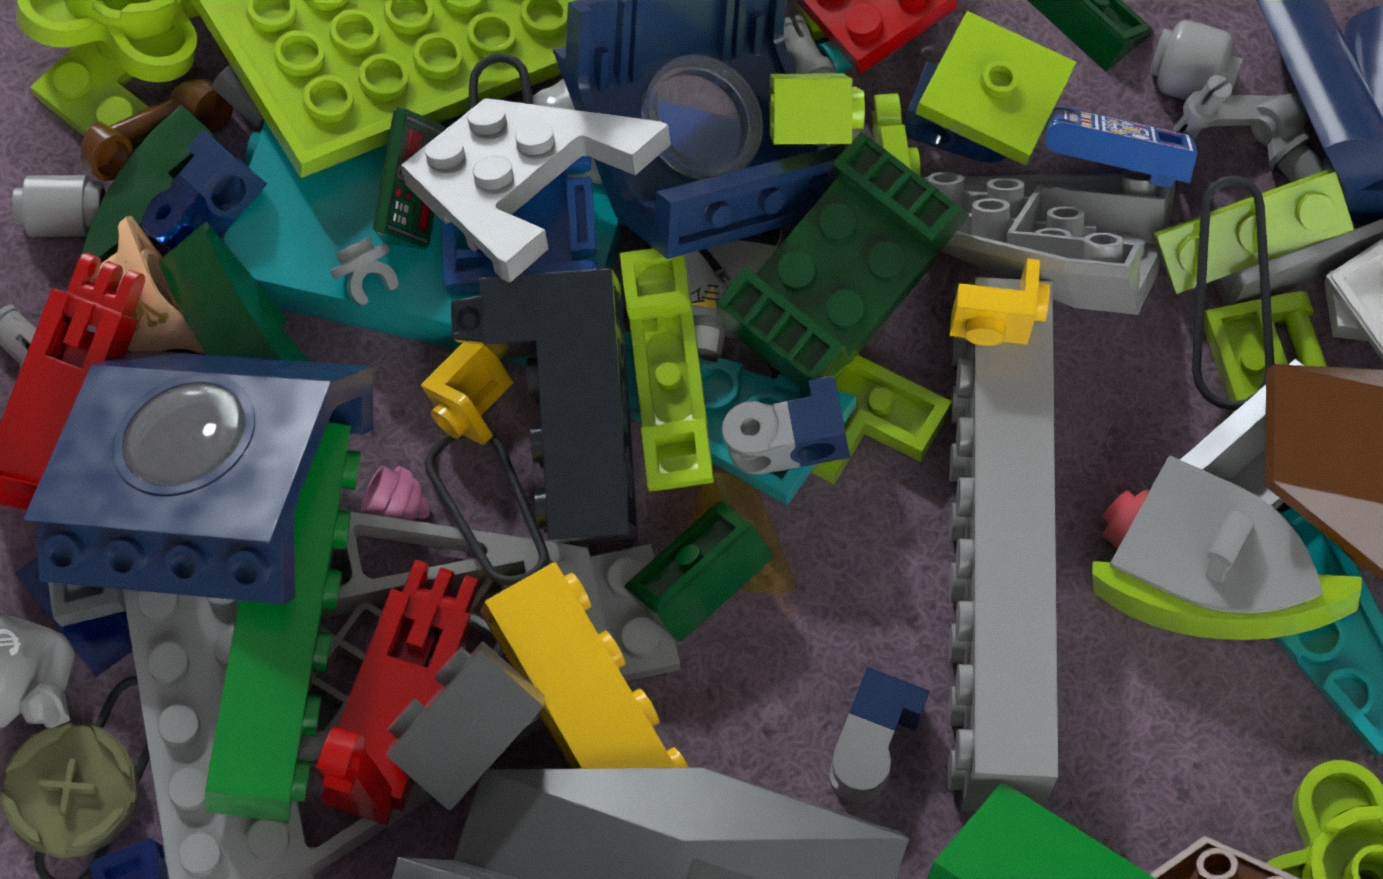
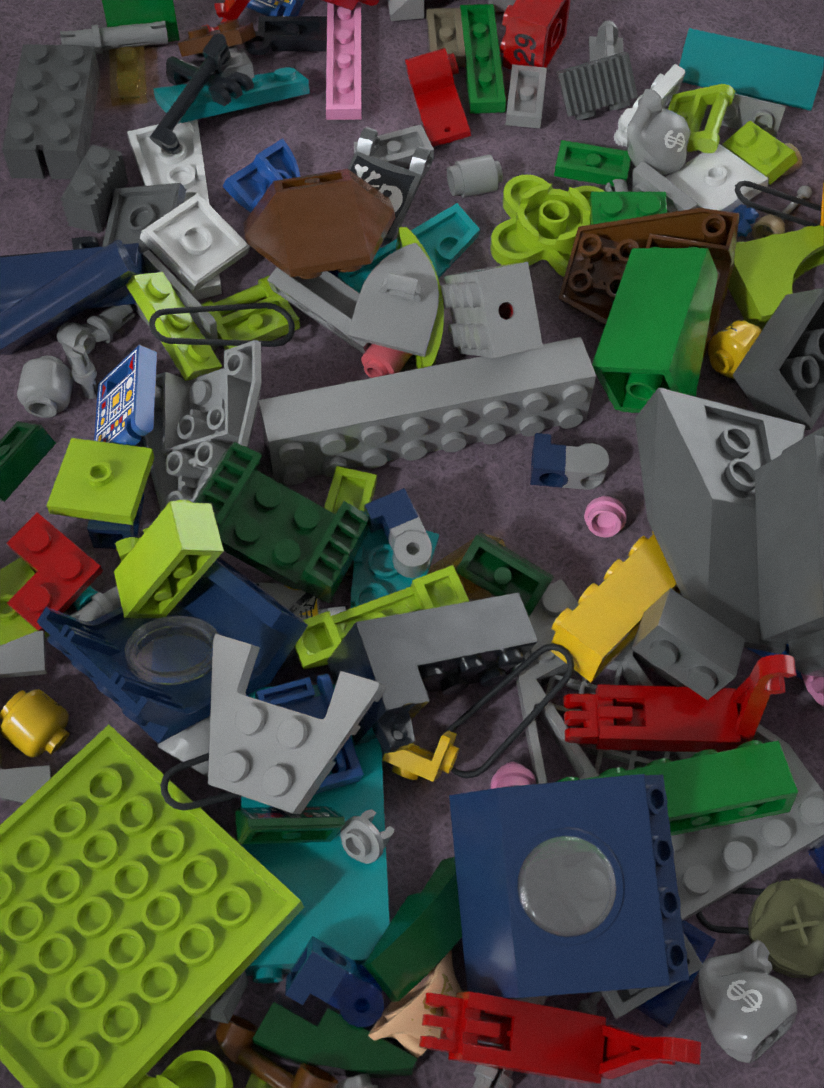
camera: 105 degrees left, 5 degrees down
yellow bracket [950,258,1050,346] -> none
none -> light grey brick [441,262,543,358]
none -> bright pink plate [584,496,627,538]

